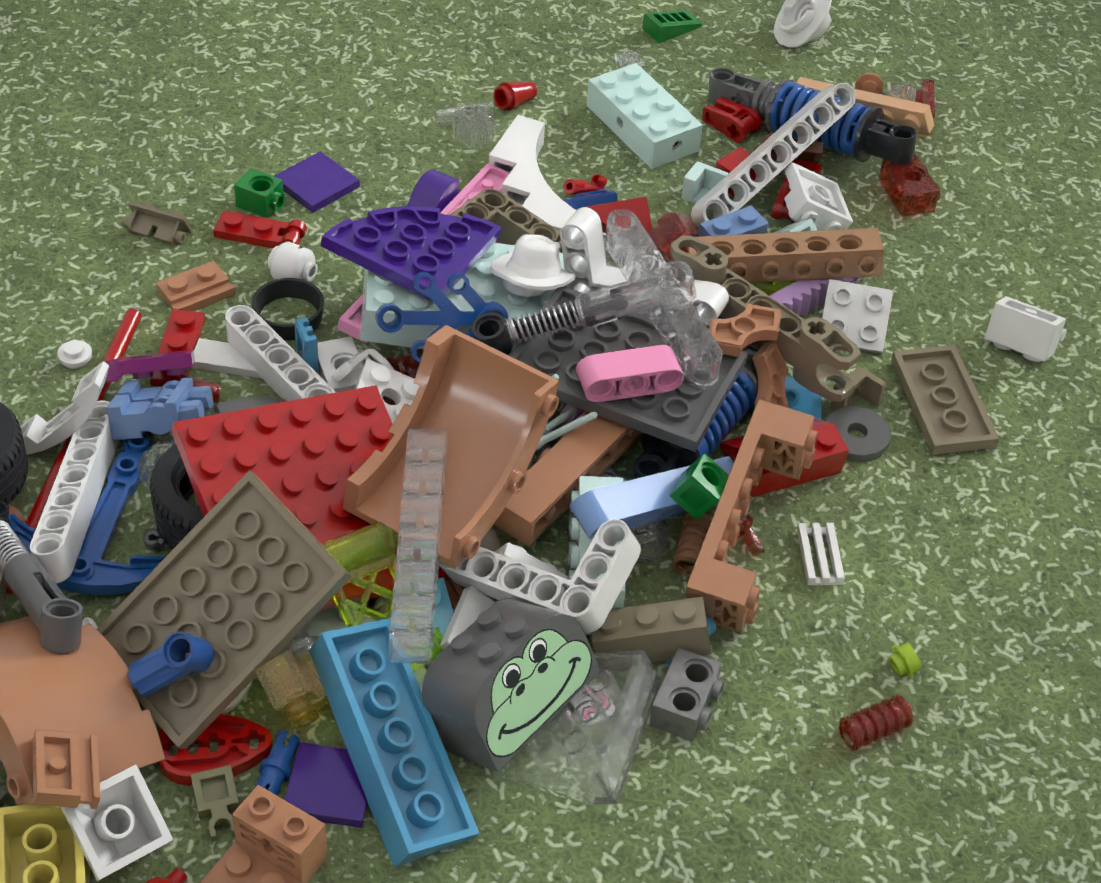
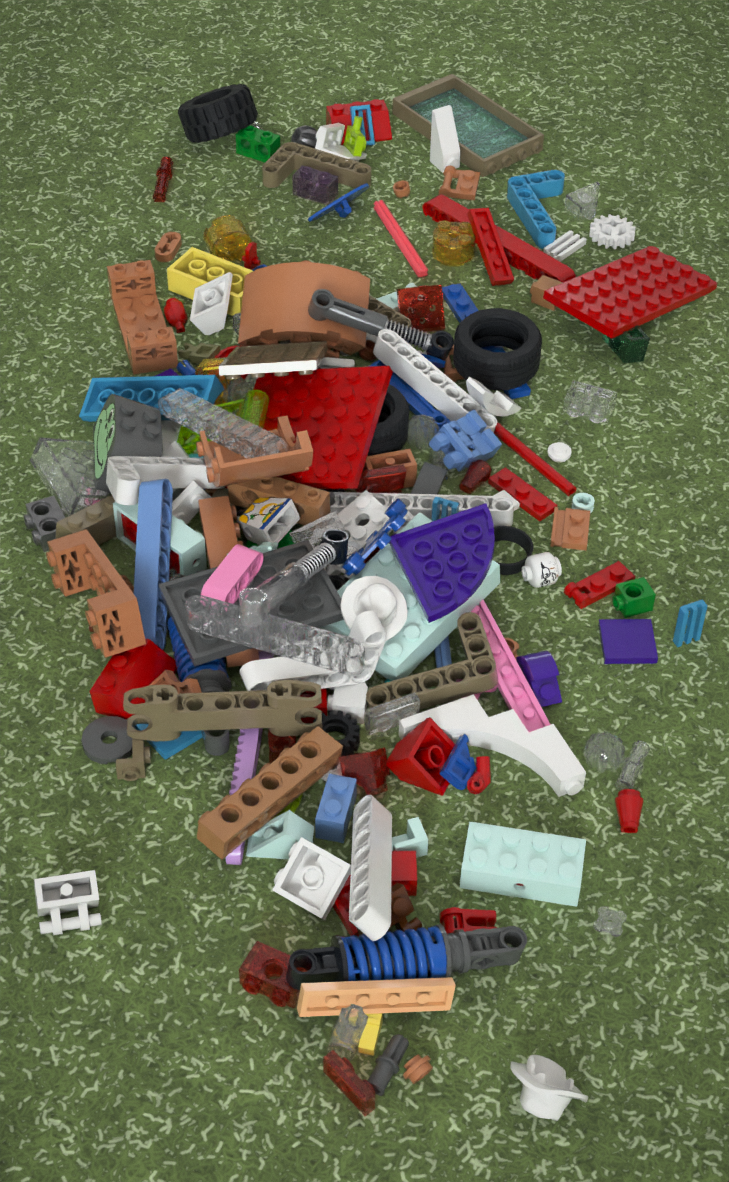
camera: 135 degrees right, 0 degrees up
nougat plate [32,729,101,809] -> none
magenta hinge [104,350,195,383] -> none
dark tan hinge [124,201,193,245] -> none
blue piece [127,632,214,697] -> none
green slope [642,10,703,43] -> none
green brick [669,453,729,520] -> none
nougat tile [705,304,782,357] -> none
white tile [797,523,845,585] -> none
white plate [822,279,893,354] -> none
dark tan plate [891,345,999,455] -> none
none -> light aqua bush [572,493,595,513]
none -> dark azure tile [673,600,707,648]

